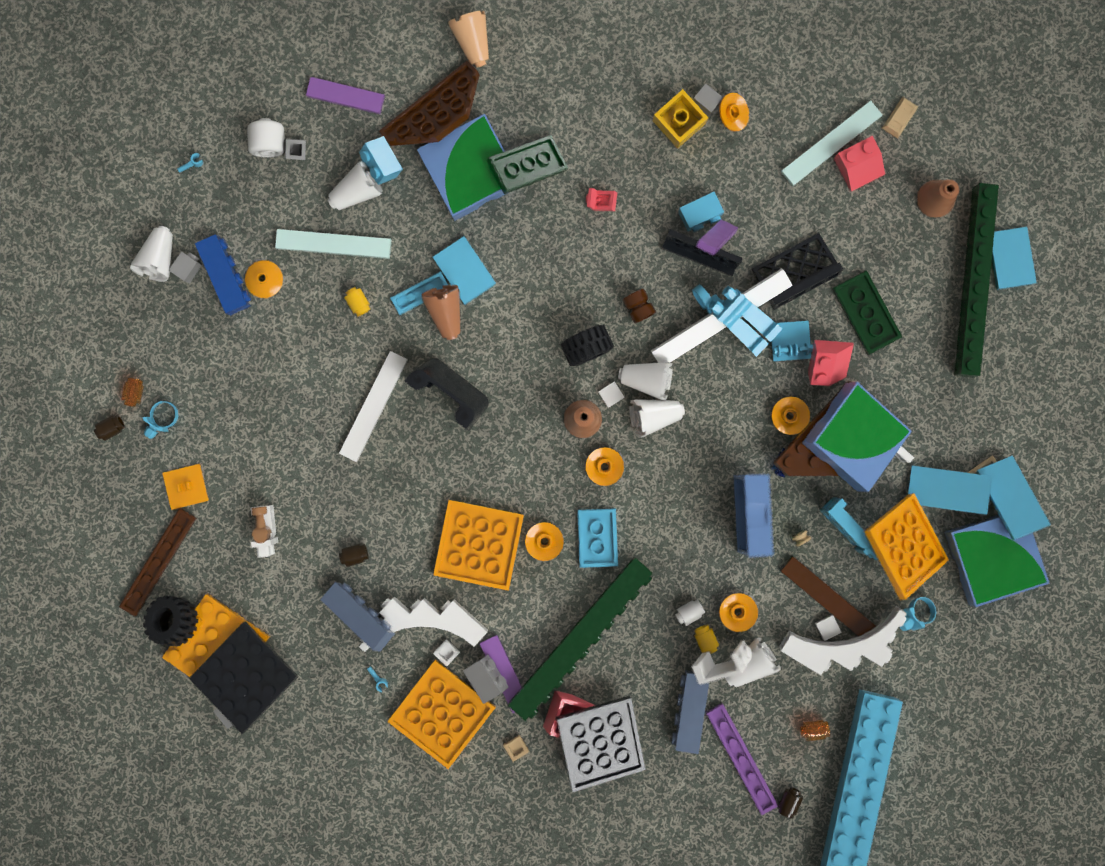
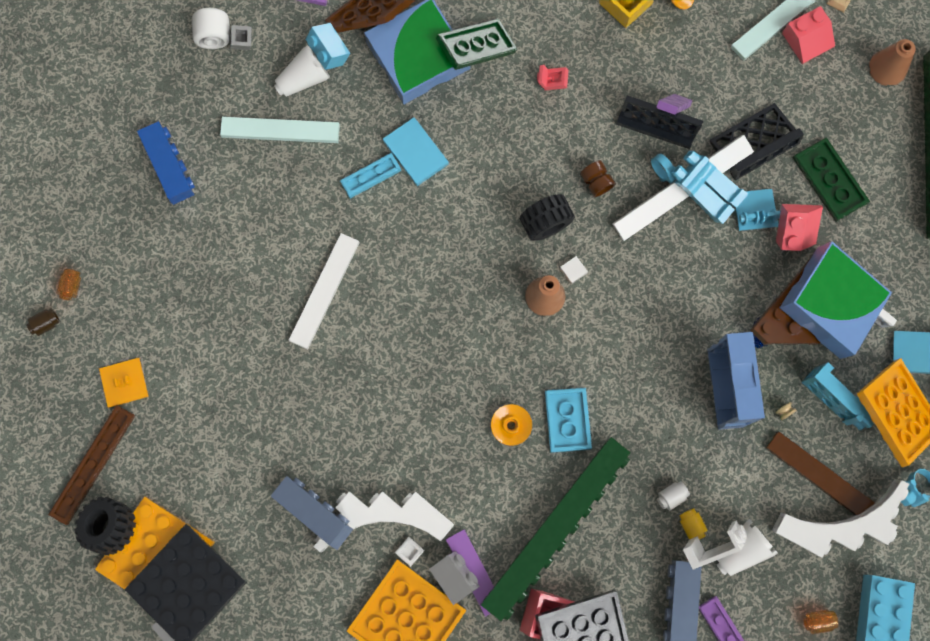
camera: 10 degrees left, 10 degrees down
white cone [130,226,173,282] -> none
medium azure piece [142,401,178,439] -> none
light grey brick [169,251,202,284] -> none
medium azure hand [177,153,203,172] -> none
light orange dish [245,260,283,298] -> none
hips [251,505,278,558] -> none
dark brown brick [339,544,369,567] -> none
yellow brick [344,287,371,317] -> none
medium azure hand [367,666,388,692] -> none
black windscreen [404,358,489,431] -> none
nougat cone [422,285,460,340] -> none
light orange plate [433,500,524,591] -> none
light orange dish [586,447,624,486] -> none
white cone [618,362,673,400] -> none
white cone [629,399,685,438] -> none
medium azure brick [678,192,724,232] -> none
light orange dish [719,593,758,632] -> none
light orange dish [771,397,810,435] -> none
white tile [815,615,842,641] -> none

